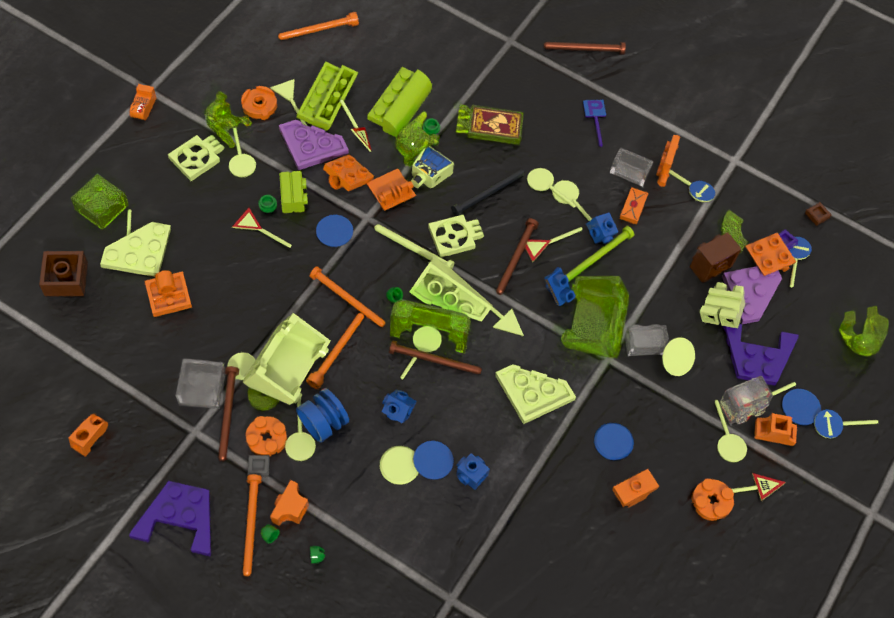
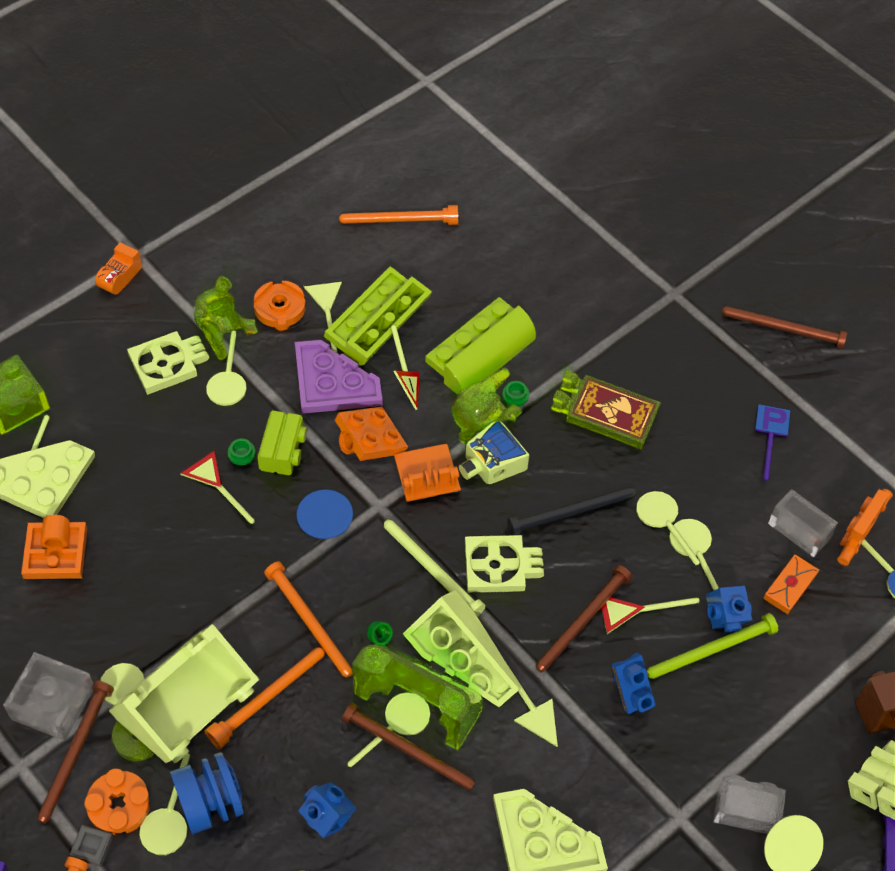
camera: 20 degrees right, 5 degrees down
clear neon green windscreen [561,276,629,358] -> none

